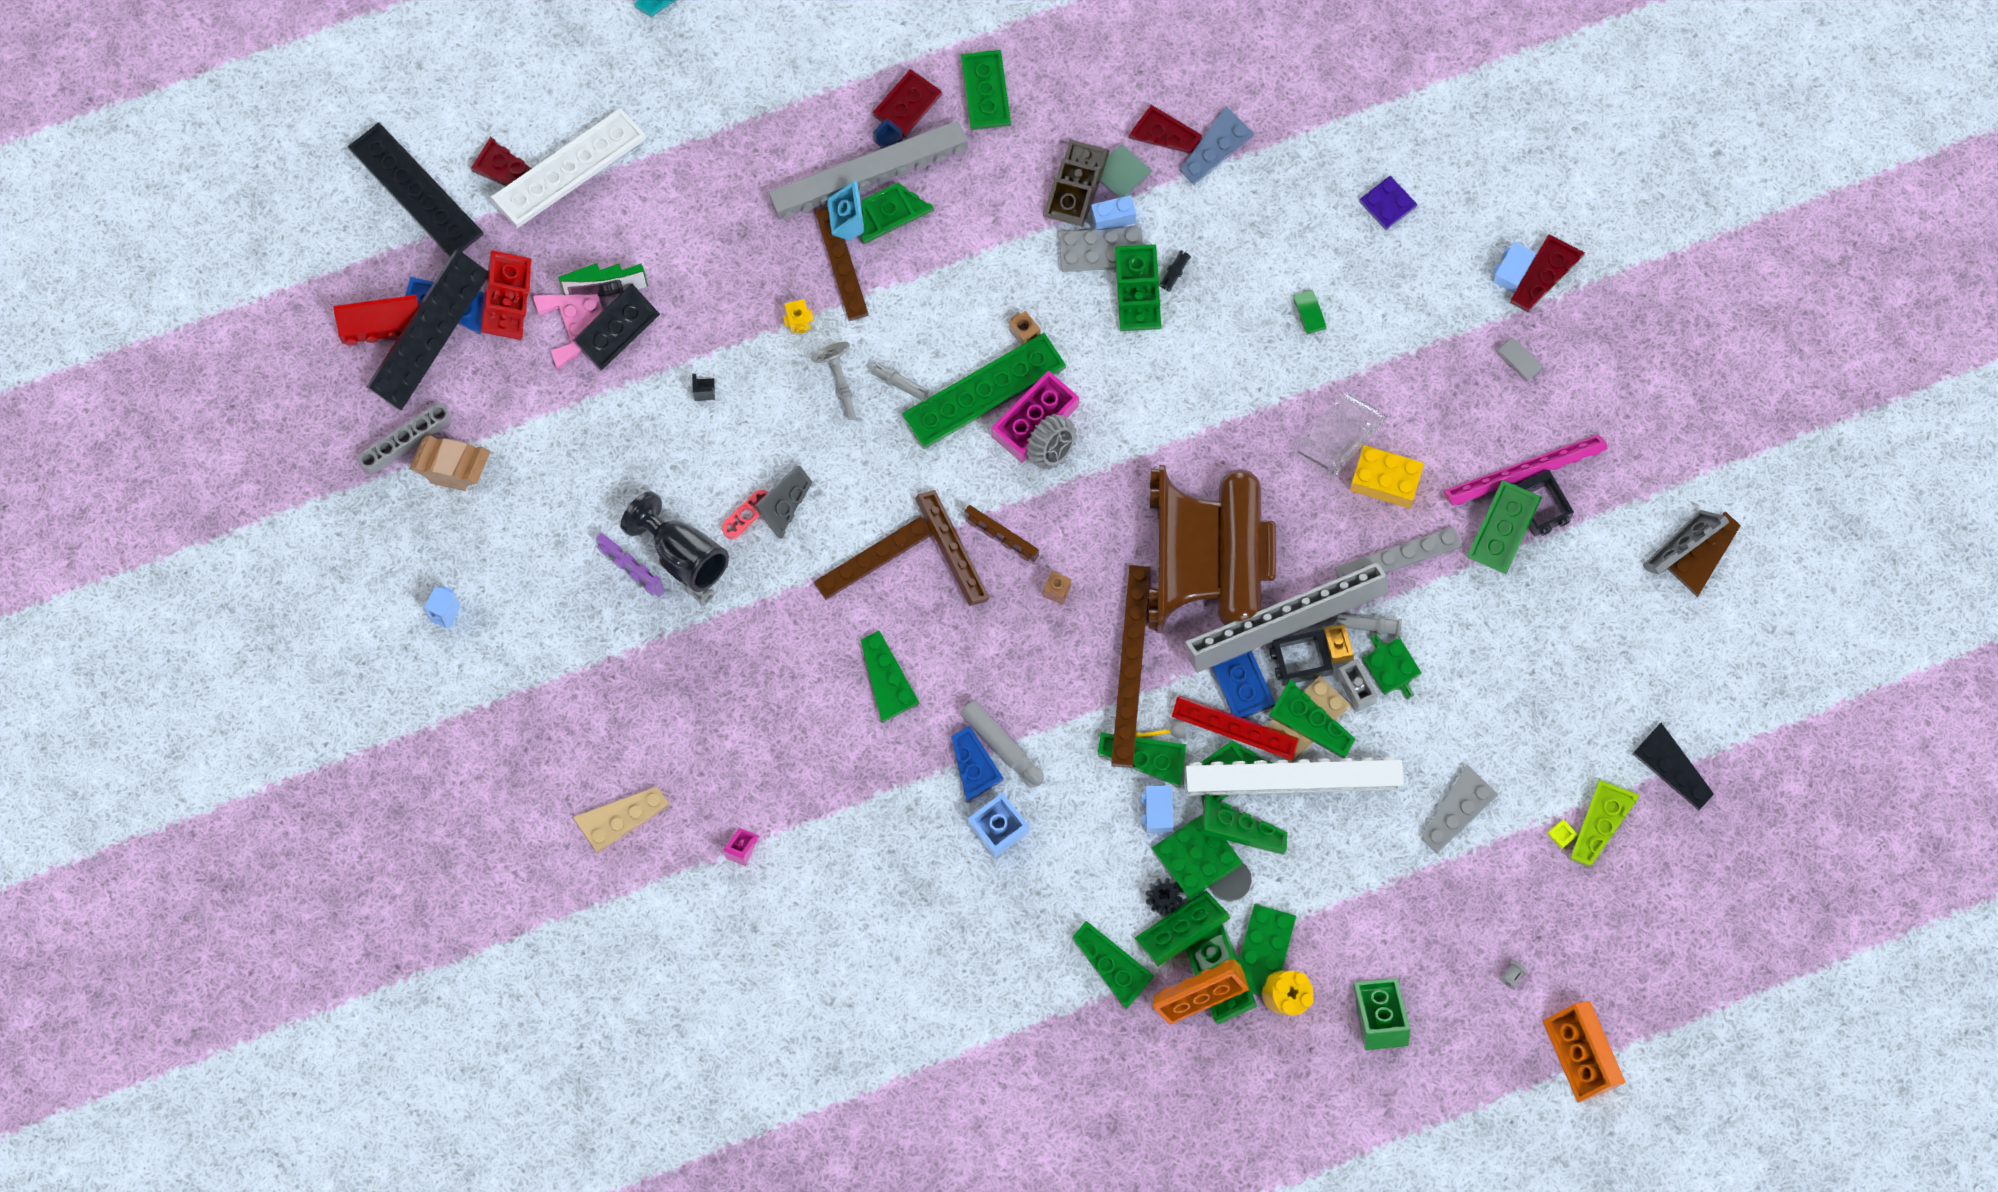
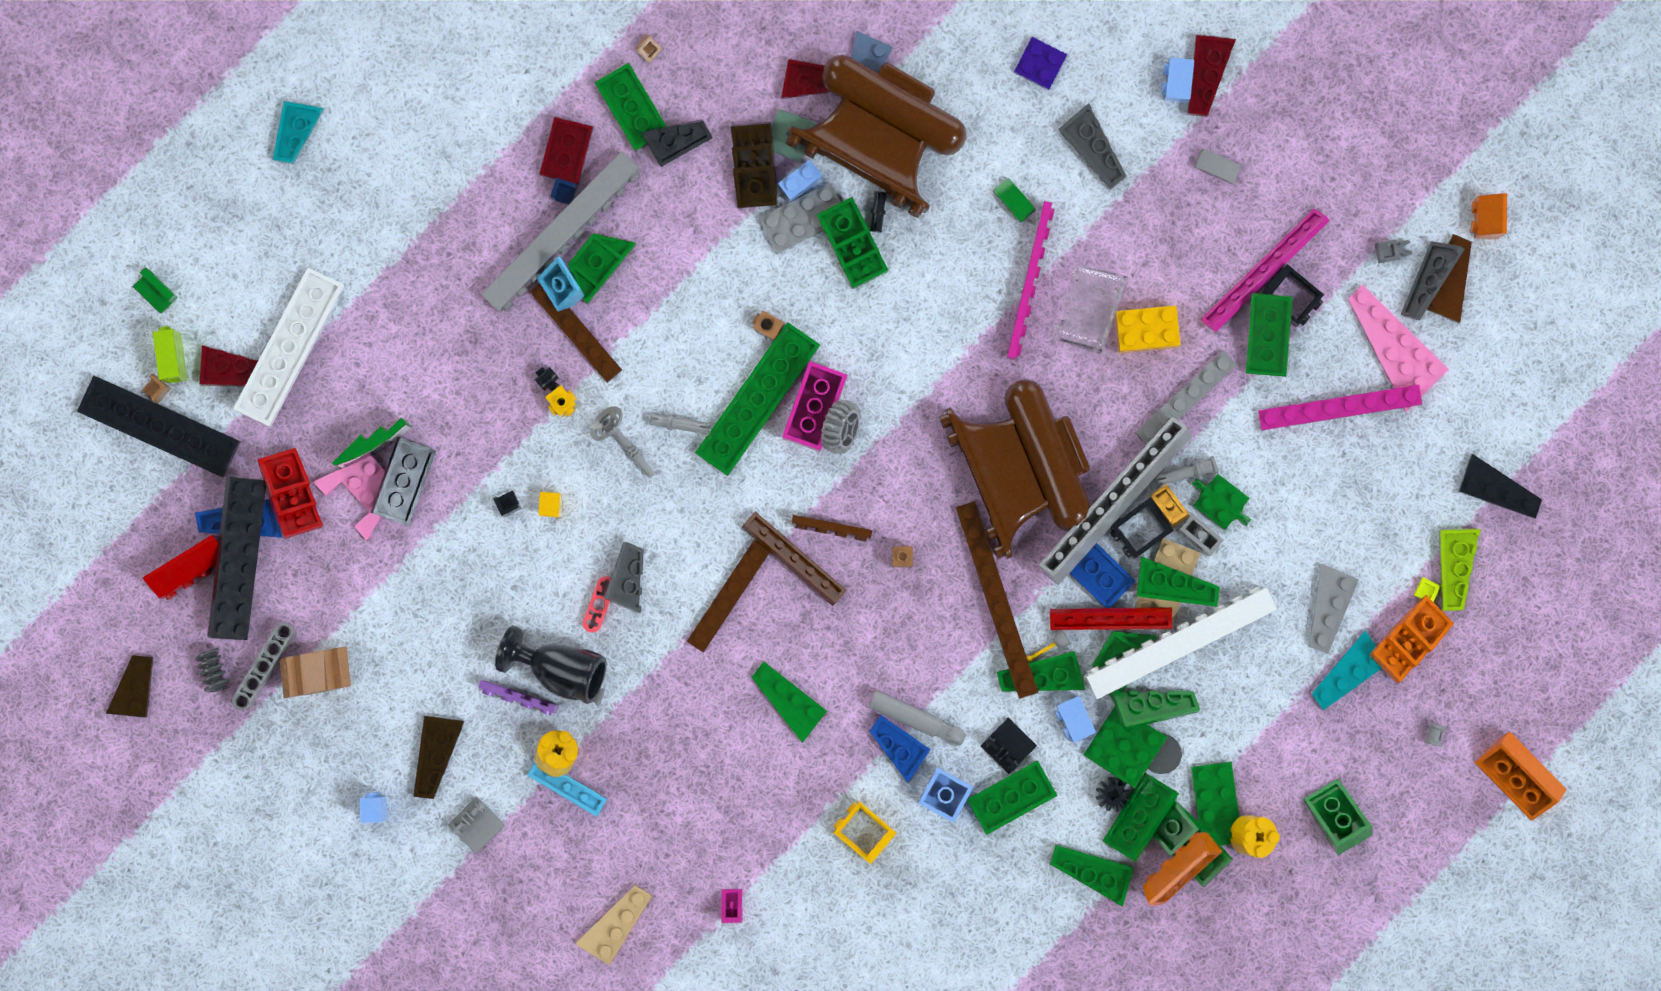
camera: 20 degrees left, 15 degrees up
none -> dark brown wing [106,655,154,718]
none -> green panel [133,267,178,314]
none -> medium nougat panel [142,374,172,404]
none -> lime brick [152,326,188,384]
none -> dark grey piece [195,648,230,693]
none -> dark brown wing [413,716,465,799]
none -> light grey hinge [448,796,505,854]
none -> medium azure plate [527,763,607,817]
none -> black gear [534,367,559,391]
none -> yellow brick [535,730,578,777]
none -> yellow panel [538,492,562,518]
none -> medium nougat slope [635,34,662,63]
none -> black wing [641,119,713,167]
none -> reddish brown piece [786,55,967,218]
none -> yellow window [833,801,897,864]
none -> green plate [967,760,1058,835]
none -> black hinge [980,717,1037,774]
none -> dark pink plate [1007,201,1055,360]
none -> dark grey wing [1058,103,1126,190]
none -> dark pink plate [1258,385,1422,431]
none -> teal wing [1311,630,1382,710]
none -> bright pink wing [1347,284,1449,412]
none -> orange slope [1369,595,1454,683]
none -> flat silver plate [1375,240,1412,264]
none -> orange slope [1471,193,1507,239]

